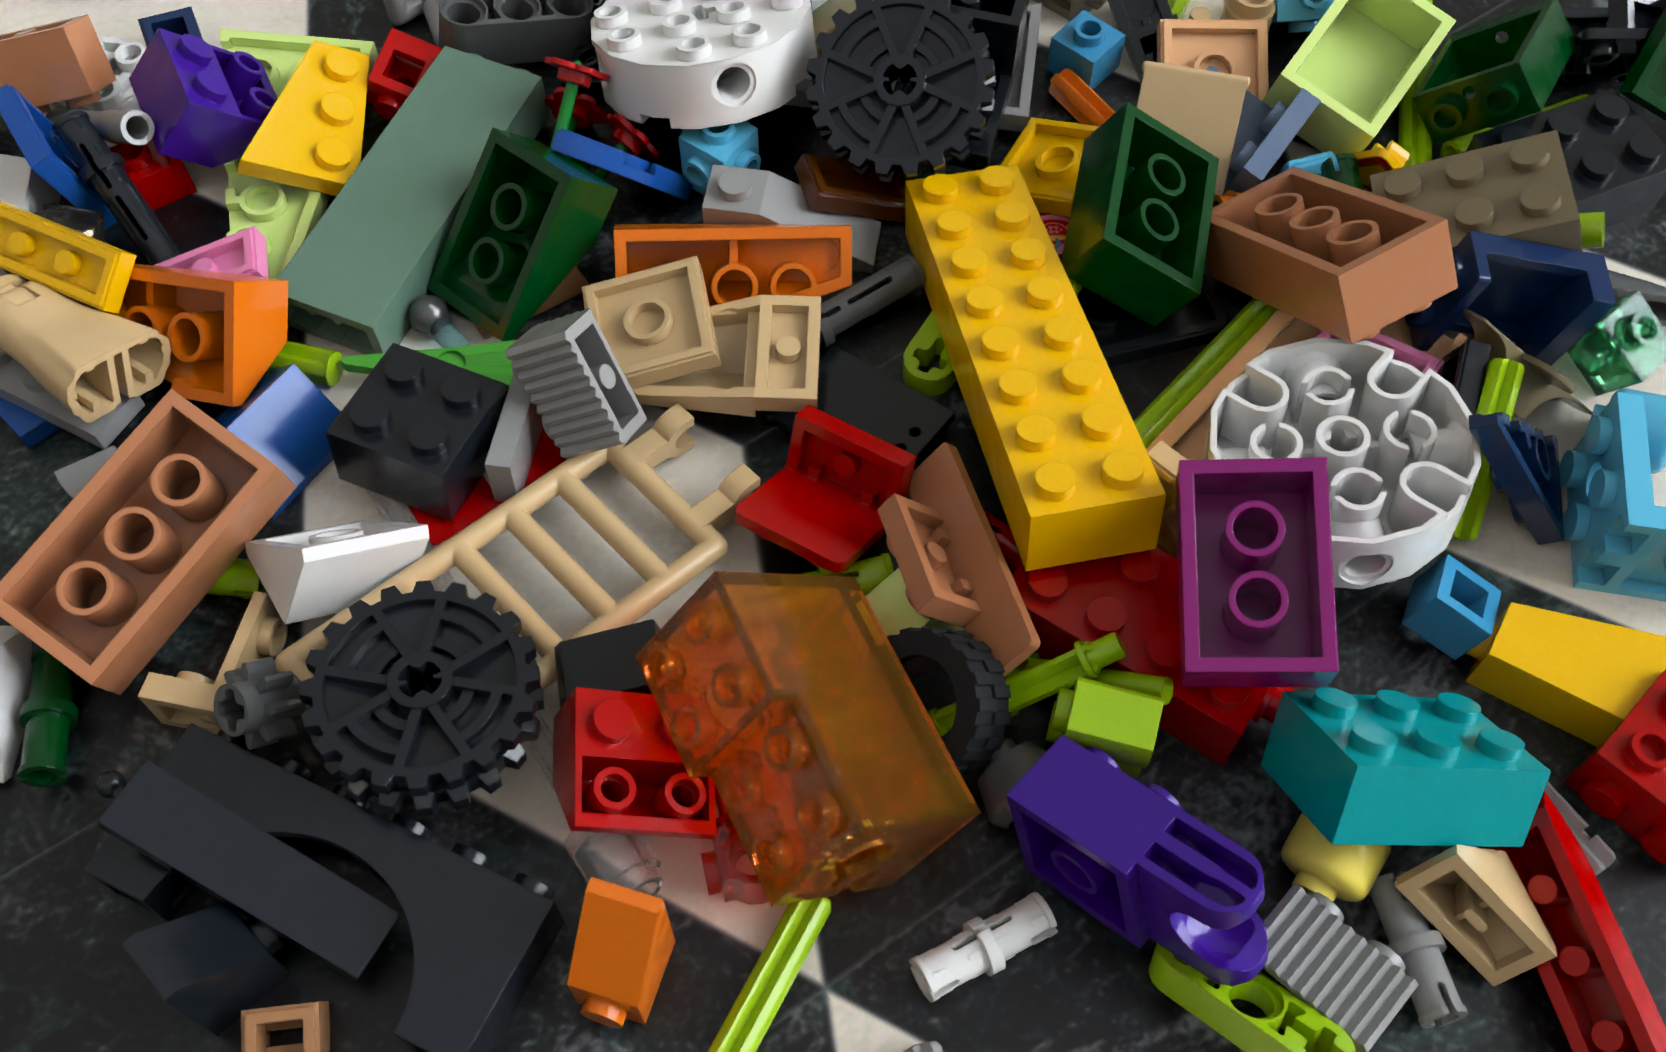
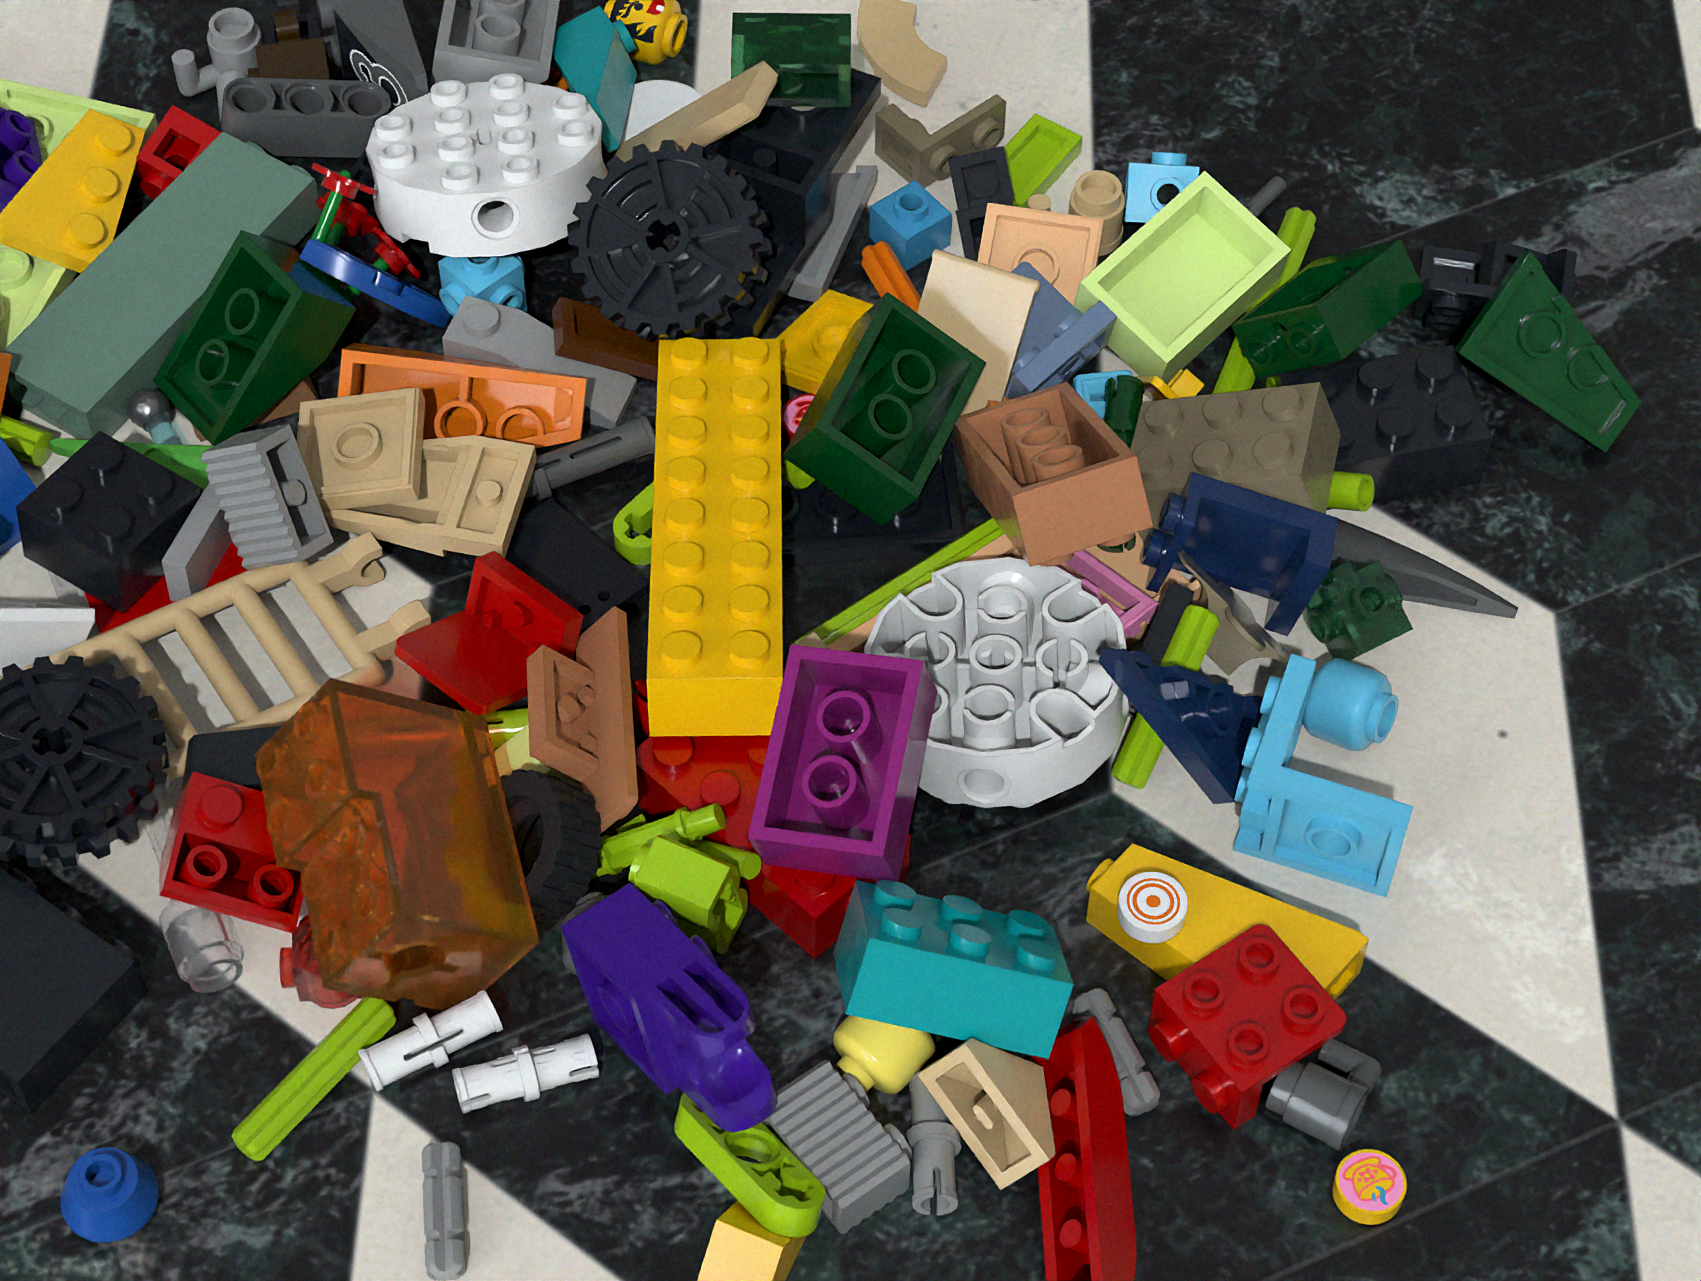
camera: 10 degrees right, 5 degrees down
orange slope [567,877,676,1028] -> none
dark azure plate [1402,554,1501,660] -> none
none -> white pin [358,990,503,1091]
none -> white tile [1117,872,1188,943]

